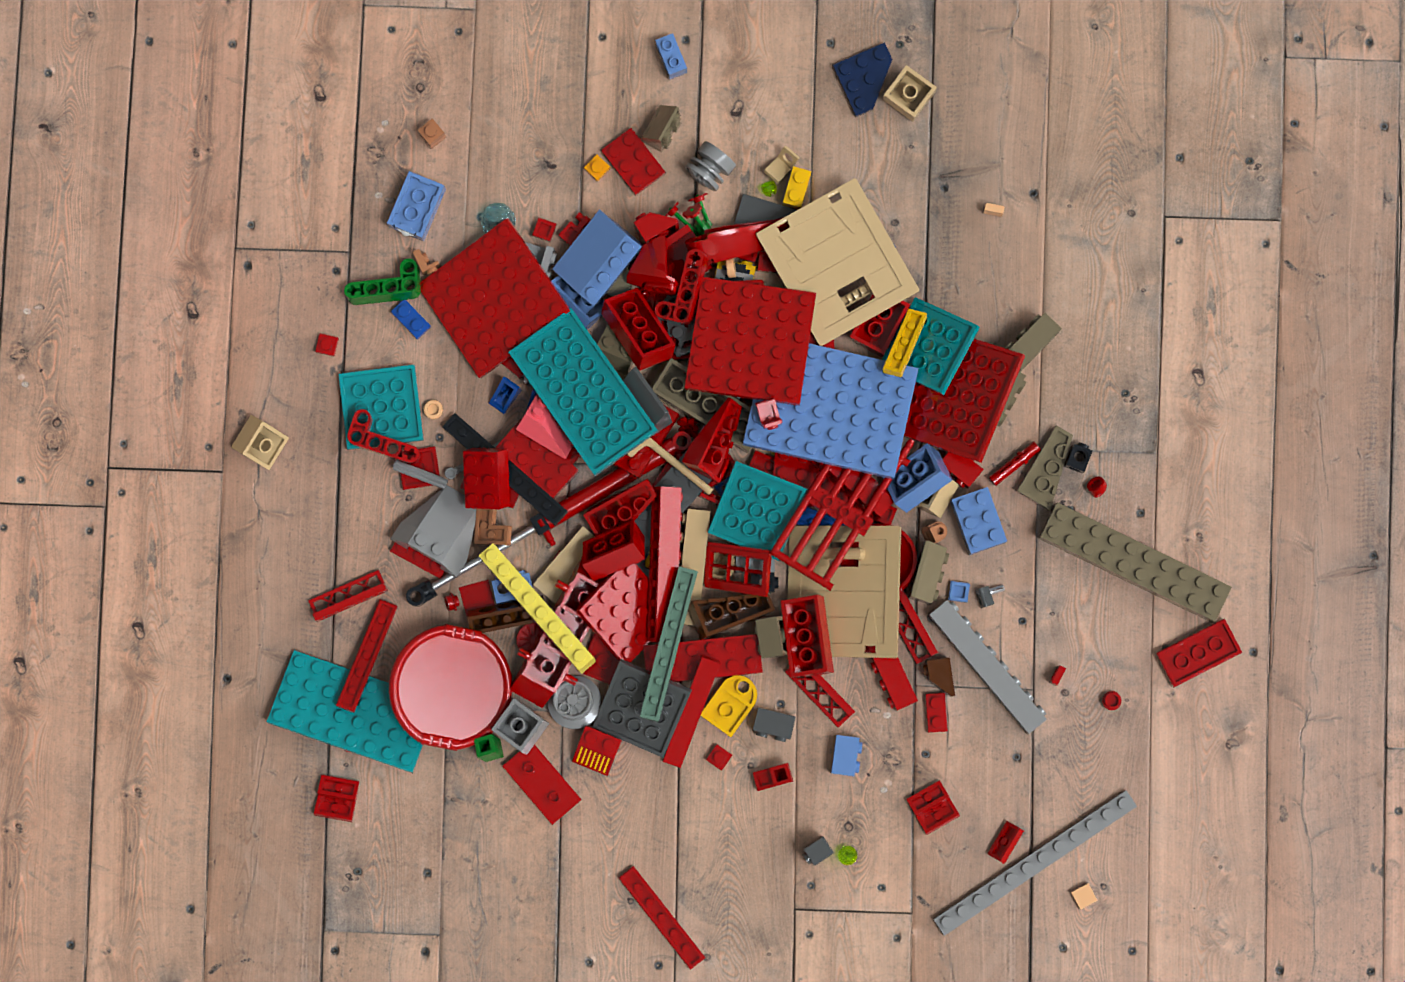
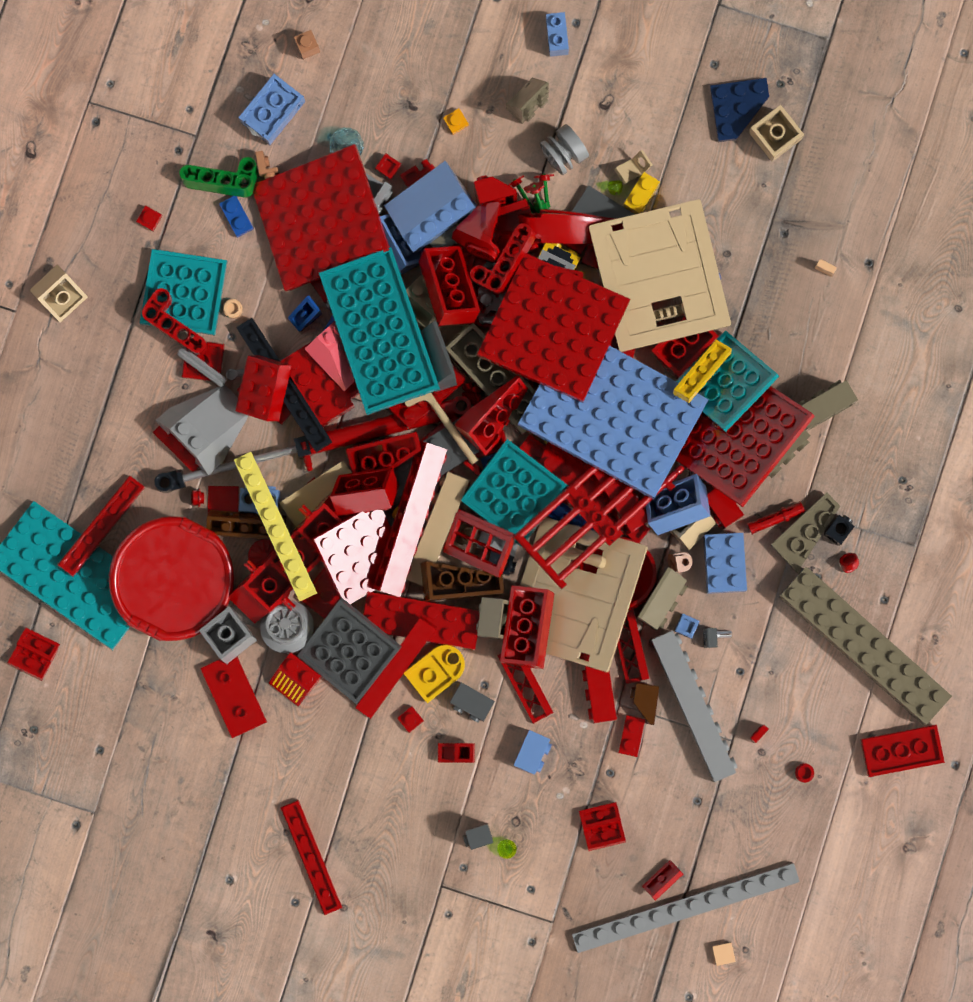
camera: 20 degrees right, 0 degrees up
red fence [308,570,388,622] -> none
nougat plate [474,509,512,545] -> none
green brick [474,734,504,762] -> none
red plate [601,128,666,196] -> none
sand green plate [640,566,698,722] -> none
light nougat tile [726,258,736,278] -> none
bracket [755,398,782,430] -> none

